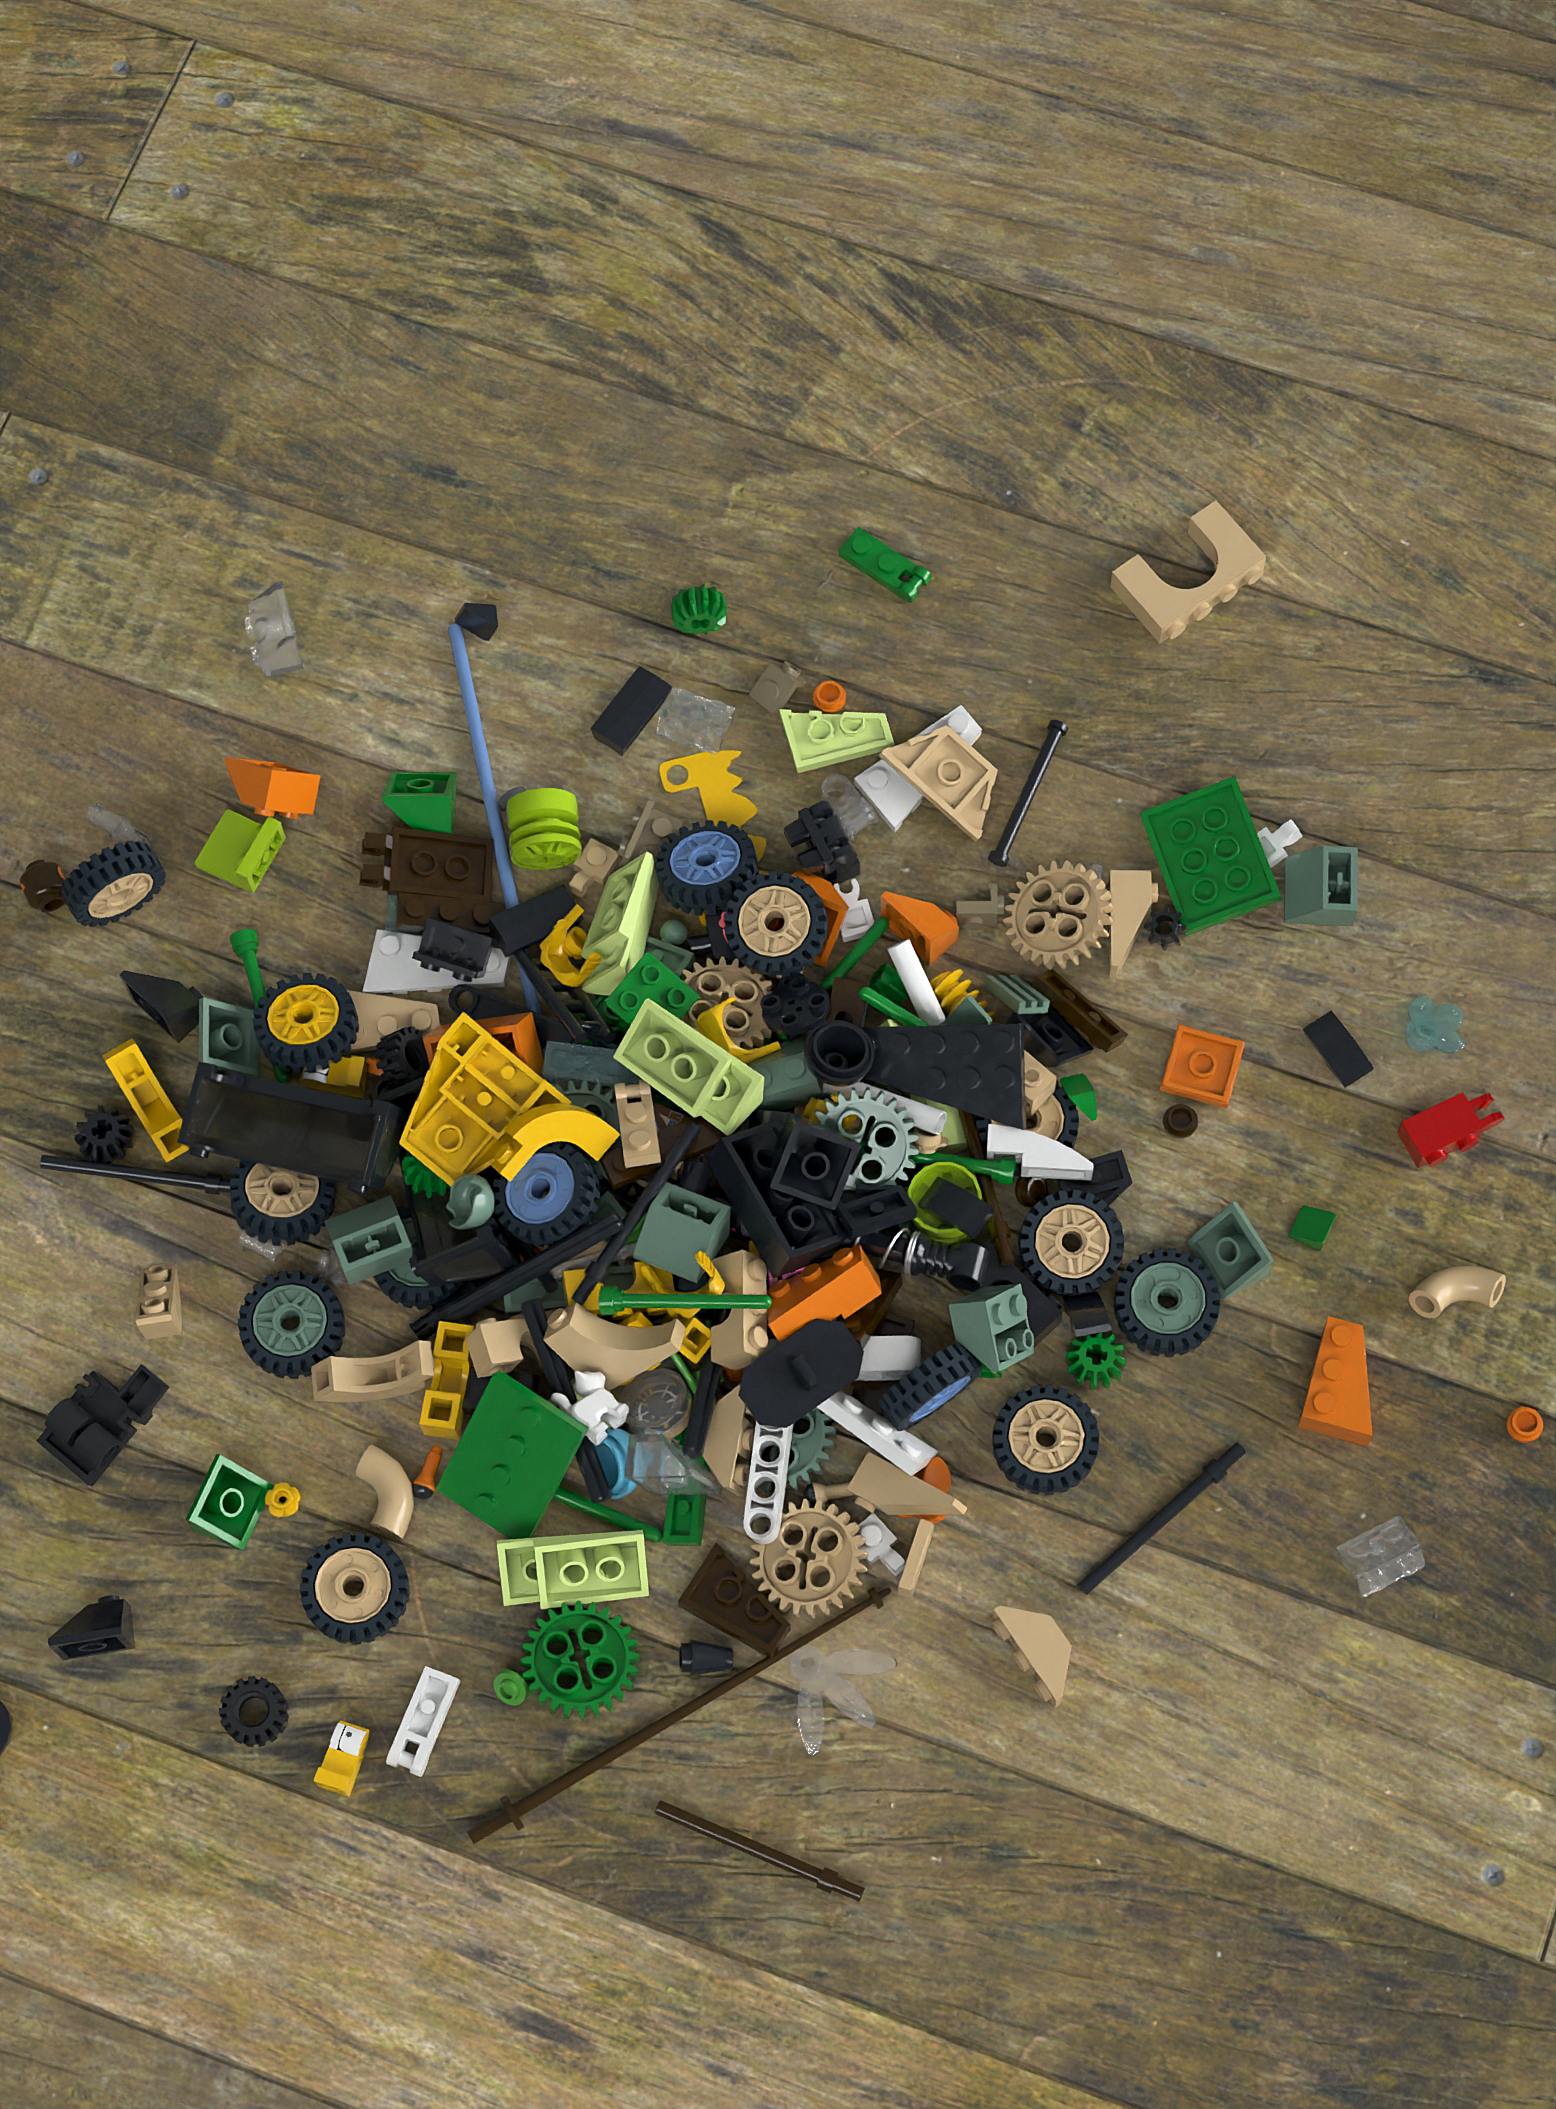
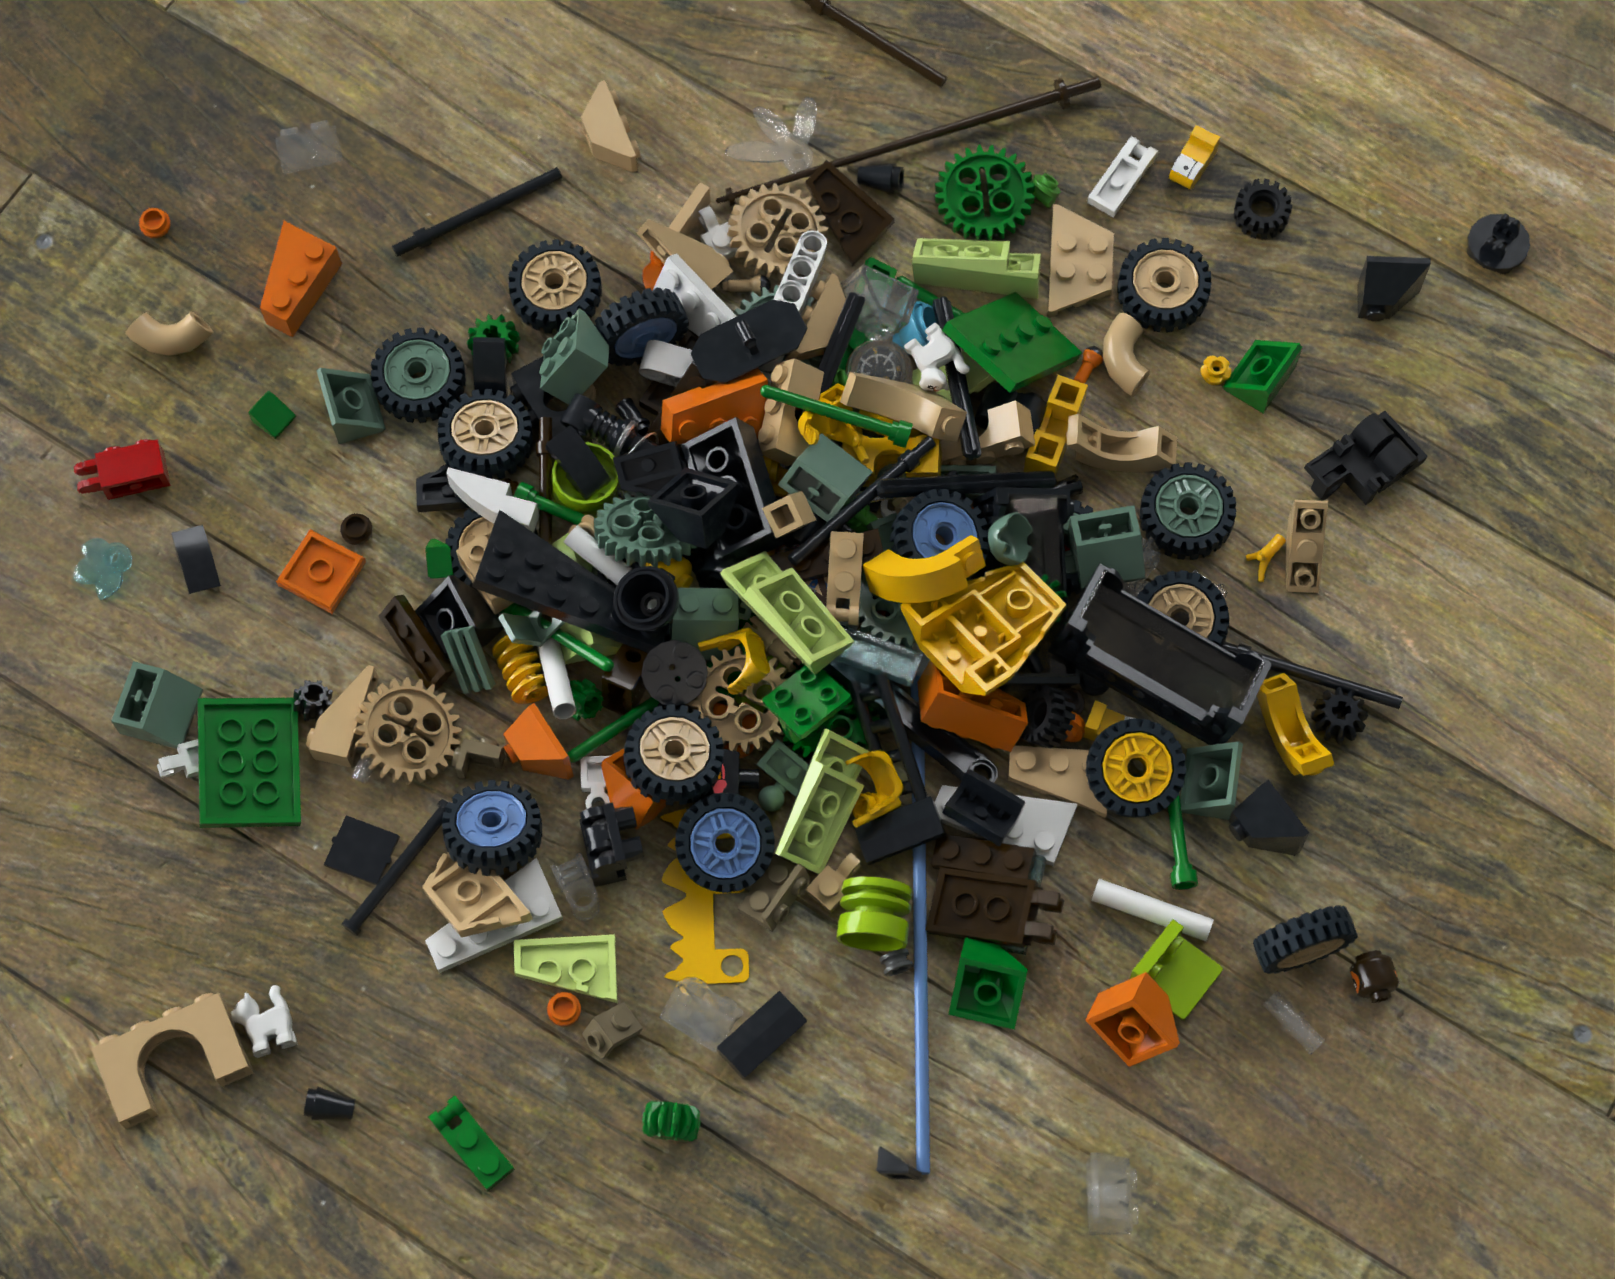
camera: 170 degrees left, 0 degrees up
none -> white animal [231,985,297,1058]
none -> black cone [304,1086,356,1120]
none -> black piece [324,815,400,885]
none -> wheel [442,780,542,876]
none -> black pin [615,398,650,436]
none -> tan brick [762,491,816,538]
none -> tan wing [1047,204,1114,317]
none -> white piece [1091,879,1214,941]
none -> yellow bar [1246,534,1286,583]

